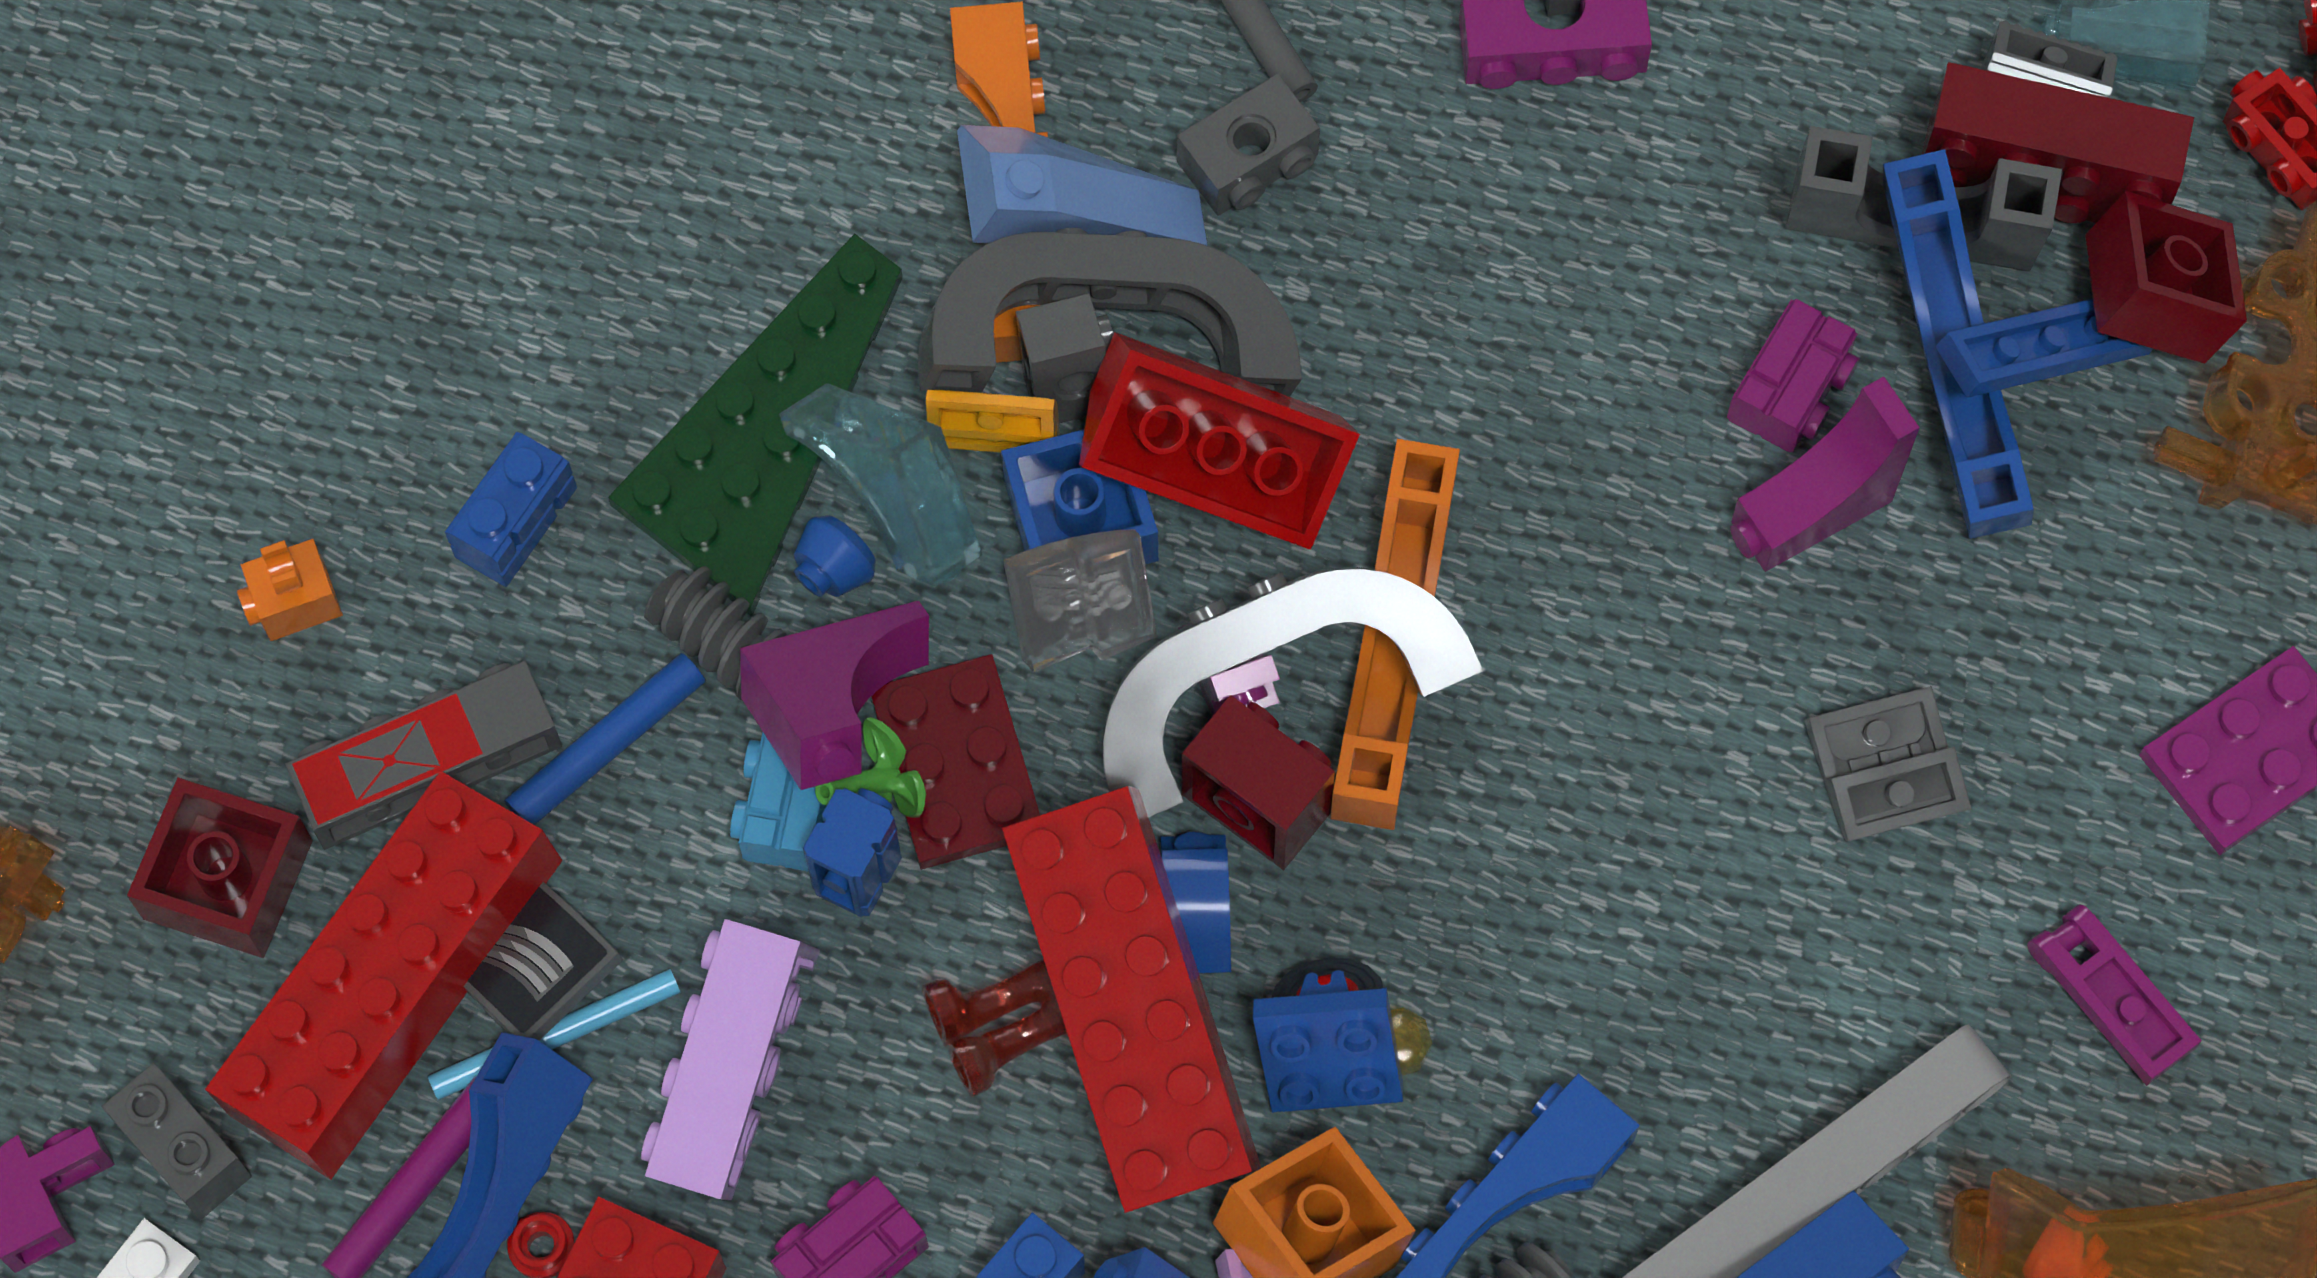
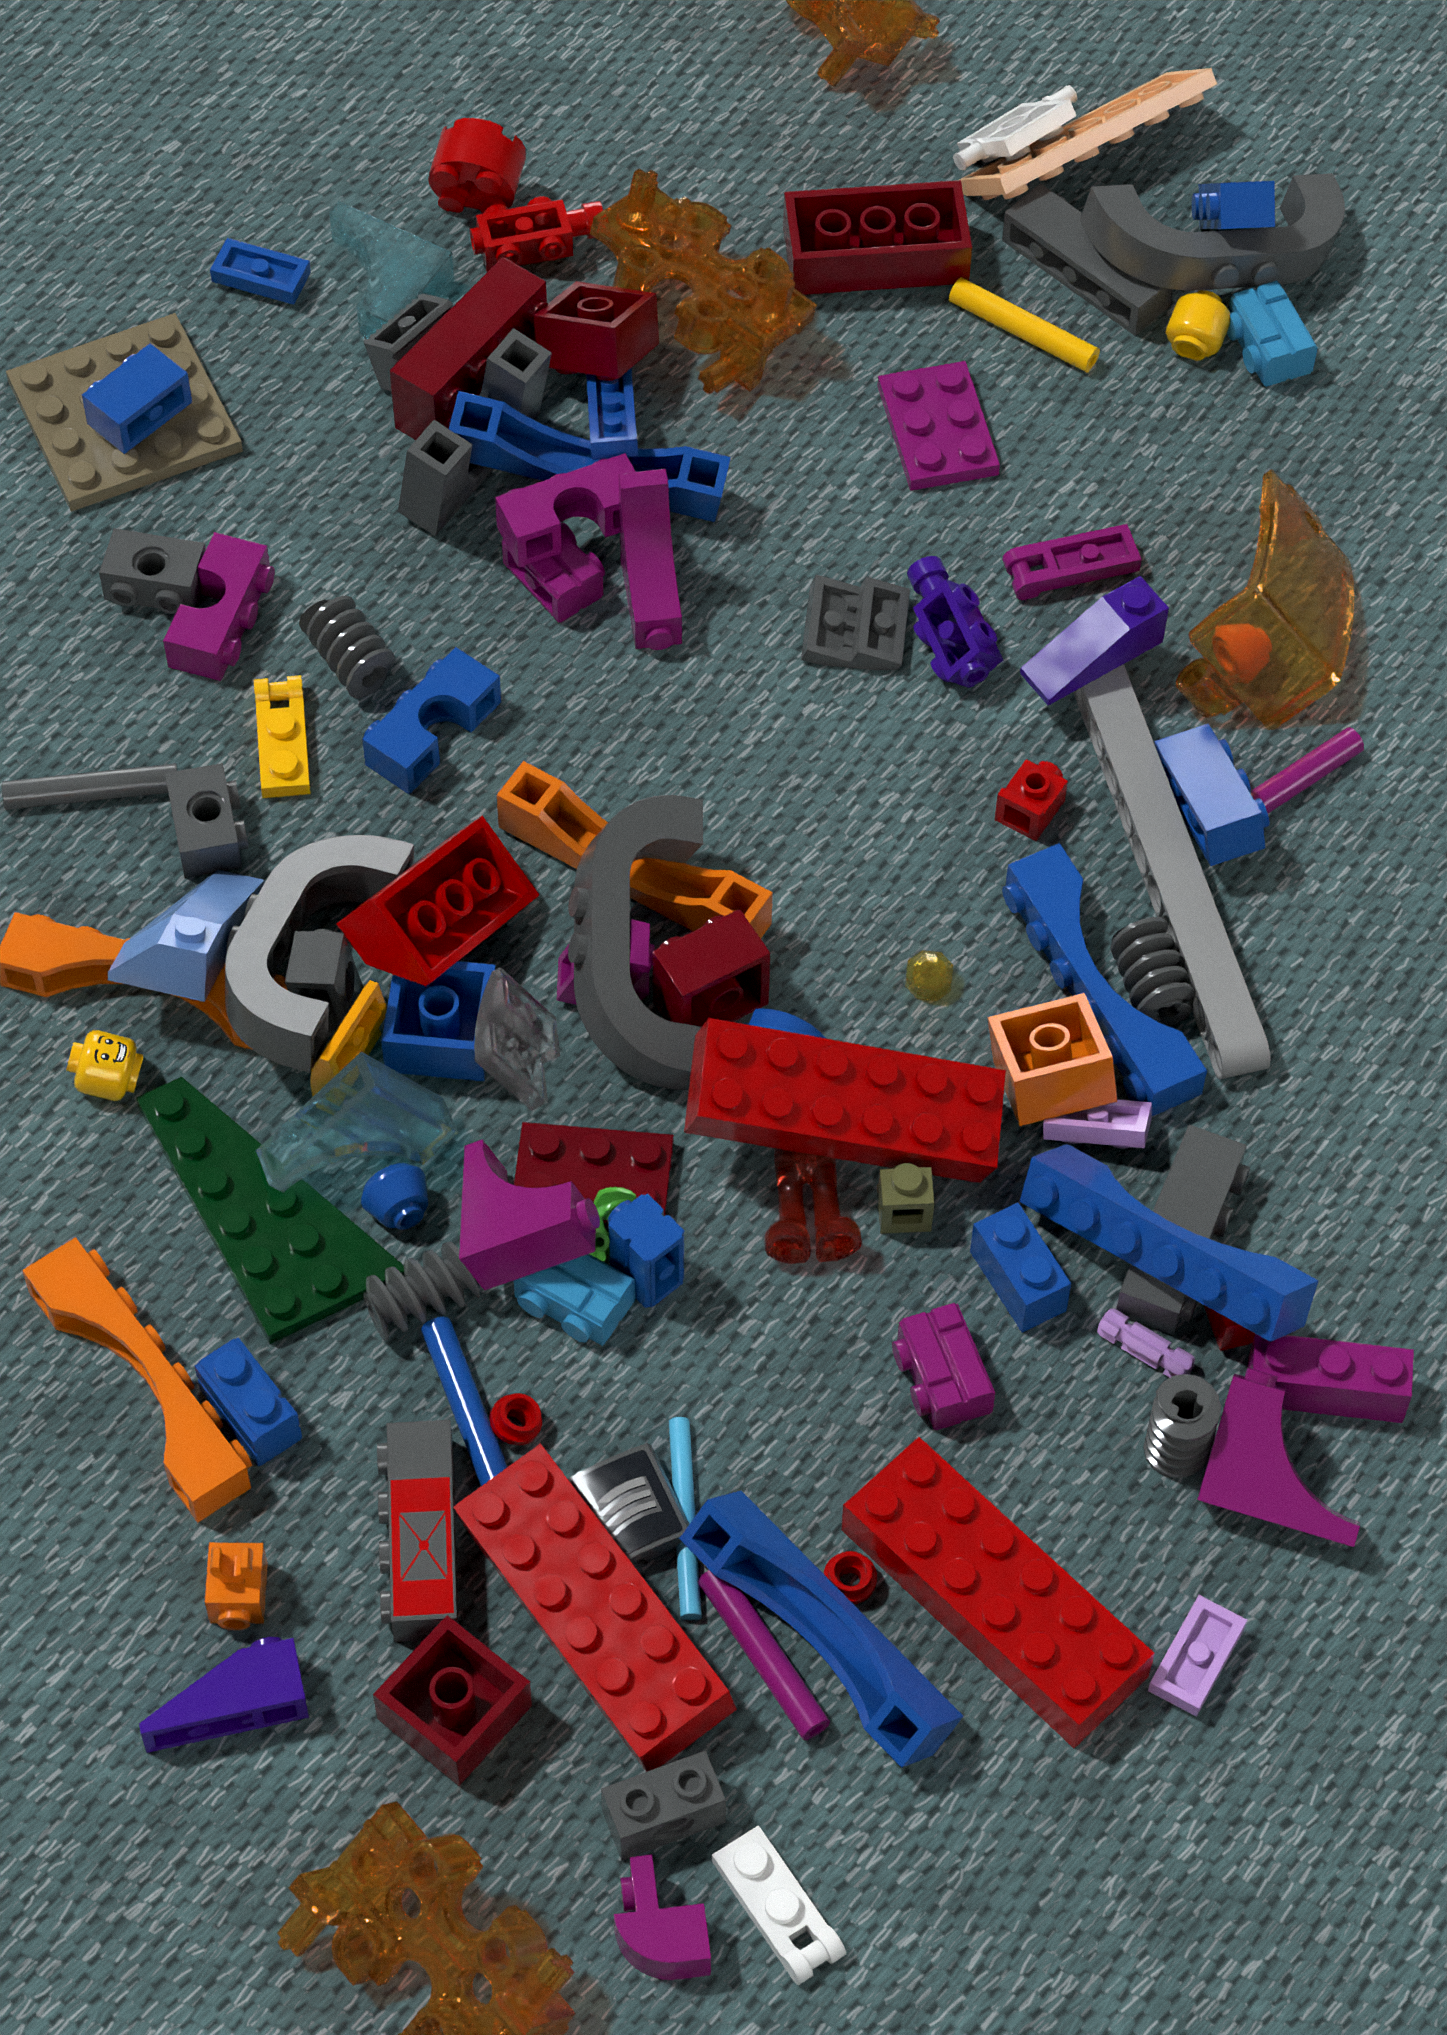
camera: 70 degrees left, 10 degrees down
lavender wedge [641,919,820,1200] -> none
blue plate [1253,957,1403,1113] -> none
none -> orange arch [22,1237,252,1523]
none -> yellow head [66,1030,144,1101]
none -> dark purple slope [139,1637,309,1753]
none -> yellow plate [254,675,311,798]
none -> dark grey piece [299,595,395,699]
none -> blue arch [362,647,501,794]
none -> red plate [489,1393,542,1445]
none -> magenta arch [495,453,636,568]
none -> olive brick [877,1163,934,1234]
none -> dark purple brick [907,556,1003,688]
none -> red brick [995,759,1068,841]
none -> dark purple slope [1020,576,1169,706]

